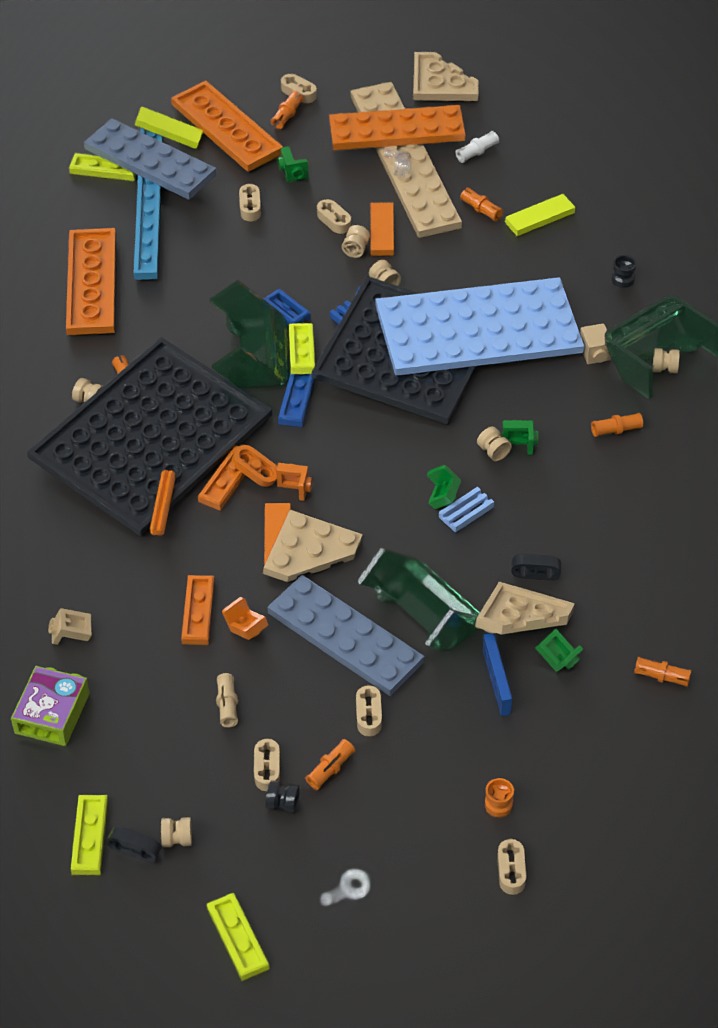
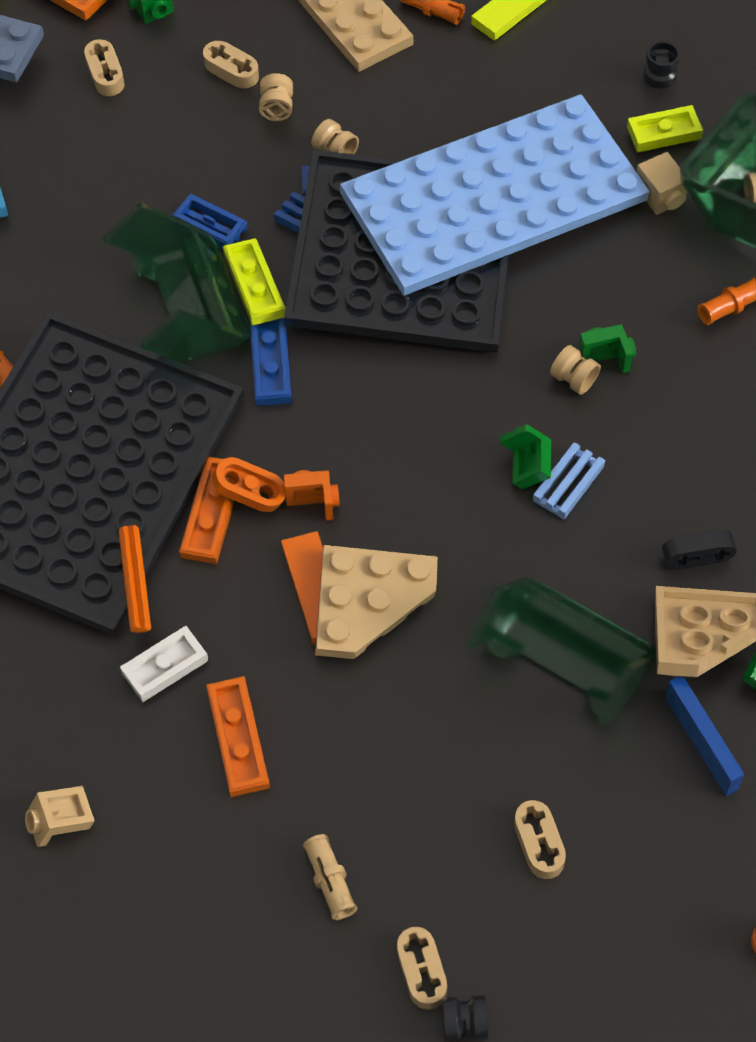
camera: 15 degrees left, 10 degrees up
brick [11,666,90,746] -> none
orange bracket [222,597,269,640] -> none
sand blue plate [267,575,424,696] -> none
orange pin [305,739,355,790] -> none
orange tile [371,203,394,256] -> none
none -> white plate [120,626,209,702]
none -> neon yellow plate [627,105,703,153]

